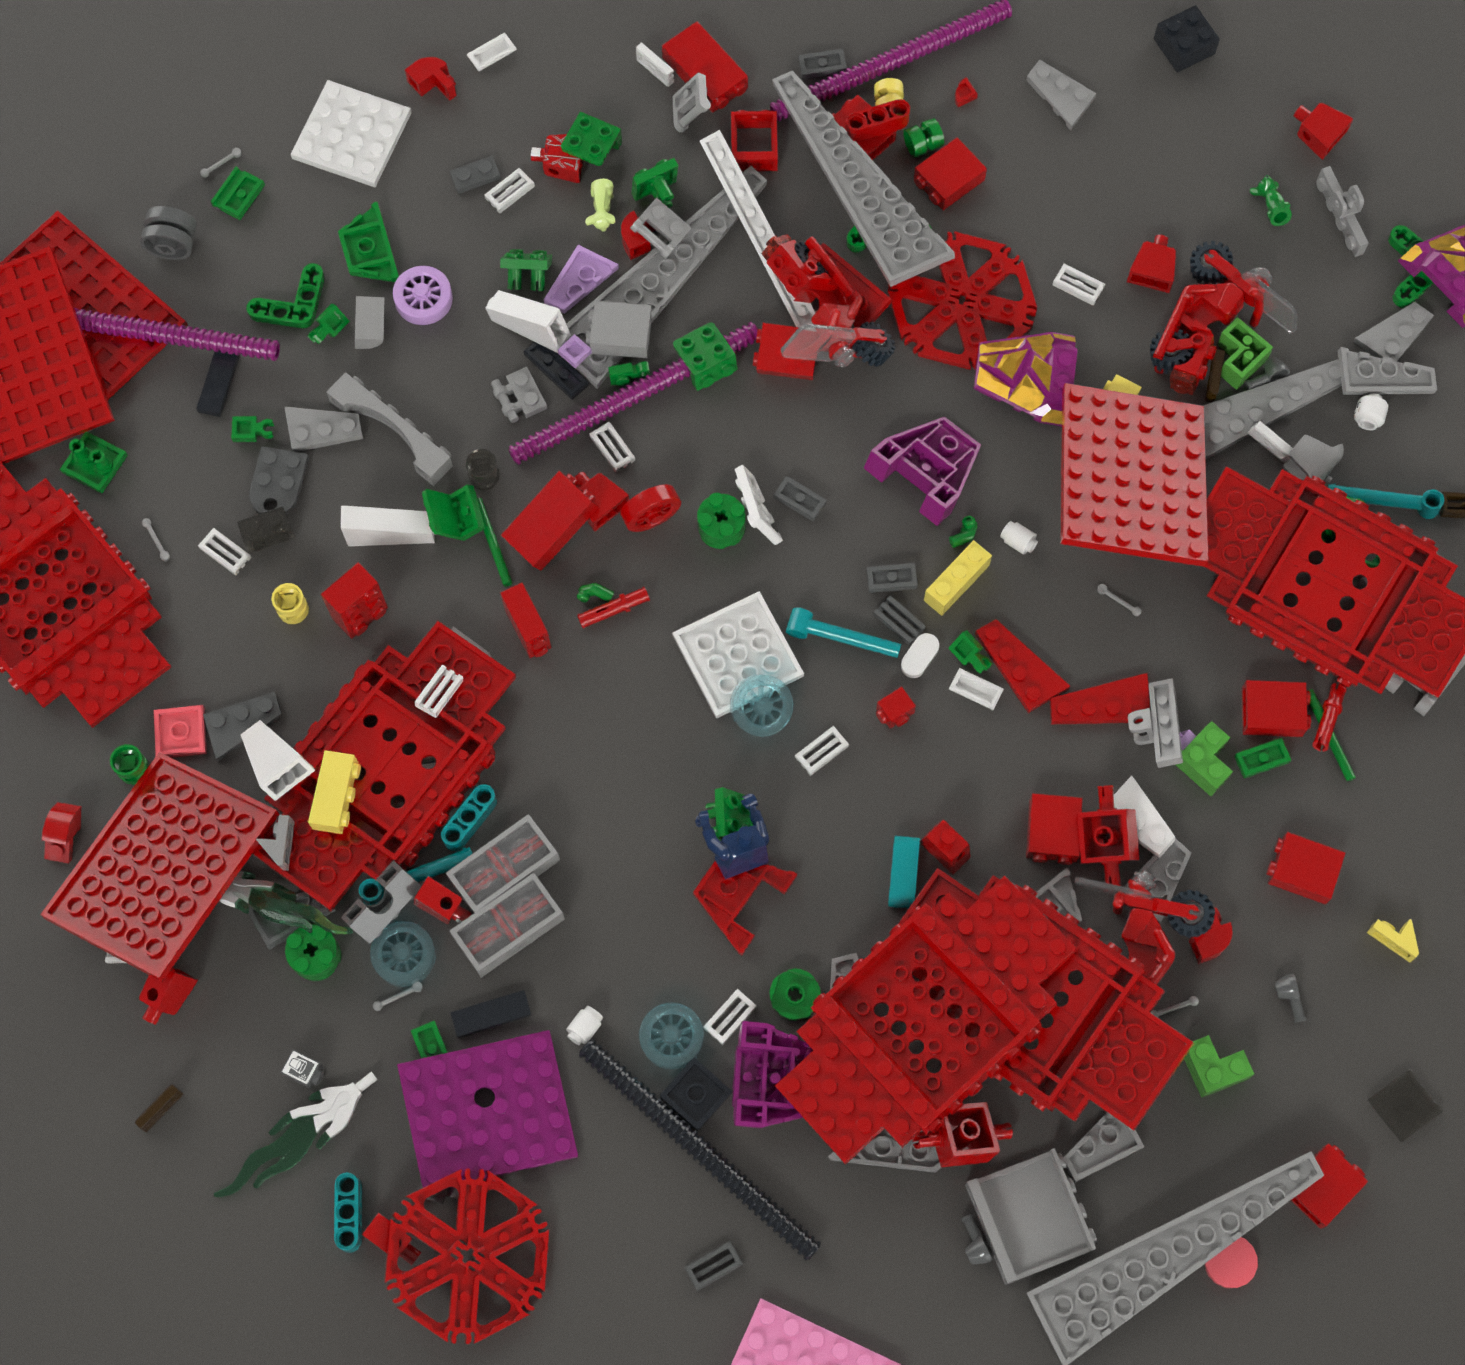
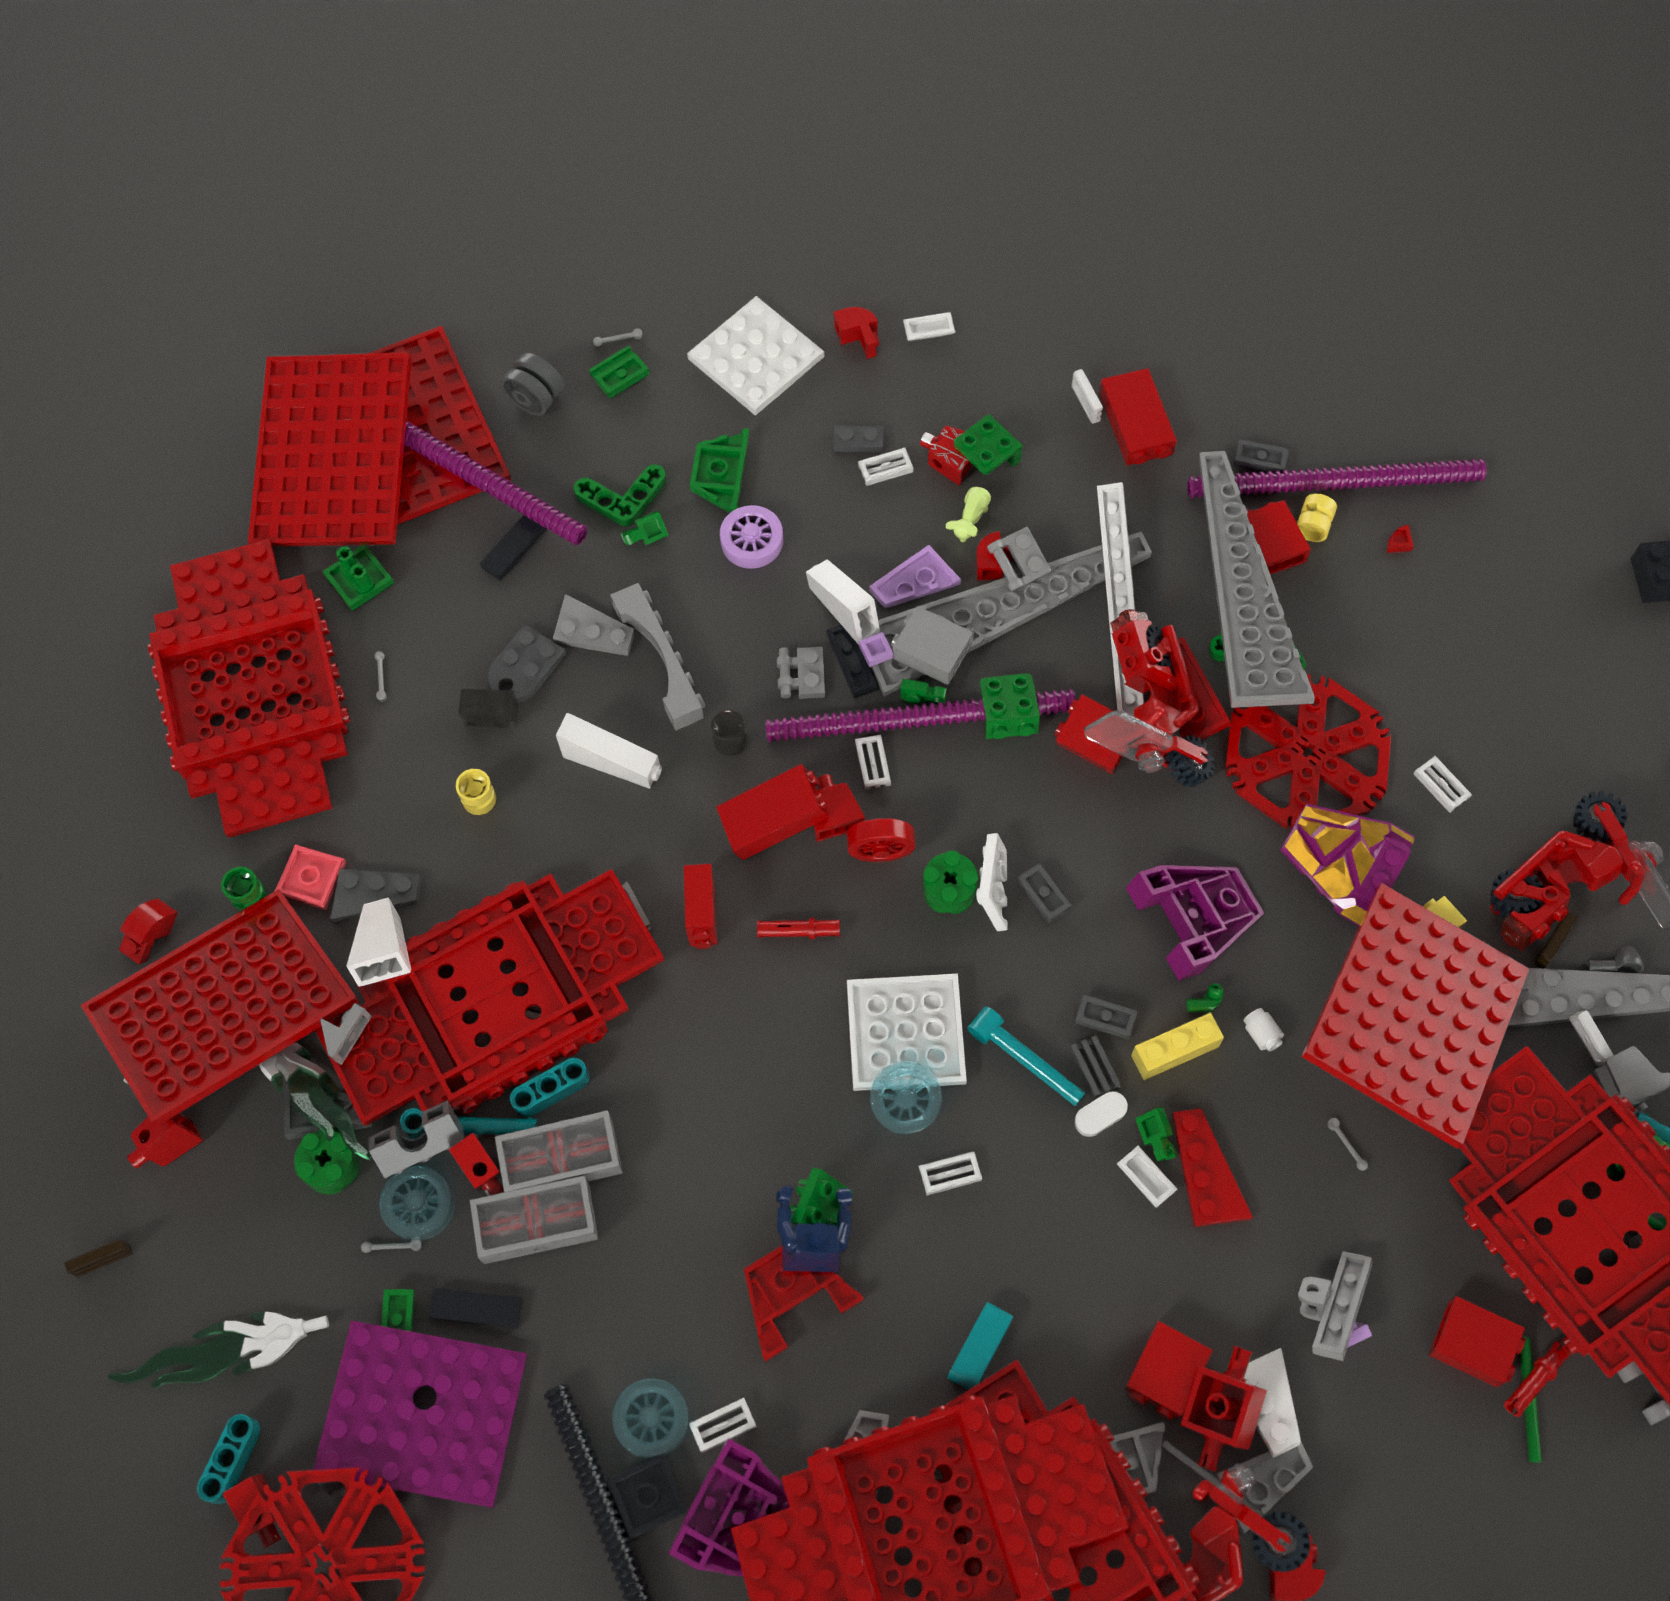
camera: 25 degrees right, 5 degrees down
white tile [198,528,252,575] -> none
green plate [231,416,274,442] -> none
dark grey brick [280,1049,324,1090] -> none
light yellow brick [308,750,361,834] -> none
red brick [321,562,388,639] -> none
light grey brick [355,296,384,349] -> none
white tile [415,665,463,718] -> none
green bracket [422,484,485,541] -> none
green piece [477,498,513,587] -> none
green plate [500,249,552,291] -> none
white brick [566,1006,603,1045] -> none
green arm [577,583,614,603] -> none
green plate [631,158,678,208] -> none
light grey plate [672,73,711,132] -> none
red window [731,110,778,172] -> none
green plate [770,968,821,1021] -> none
red beam [845,99,910,142] -> none
red brick [875,687,916,729] -> none
green wheel [903,118,945,158] -> none
red brick [914,137,987,211] -> none
red torso [920,820,971,875] -> none
light grey wing [1026,60,1097,131] -> none
red wing [1050,673,1150,724] -> none
red torso [1127,235,1176,293] -> none
bright green brick [1176,721,1233,796] -> none
bright green brick [1217,317,1273,390] -> none
green plate [1234,738,1291,779] -> none
red brick [1266,832,1345,905] -> none

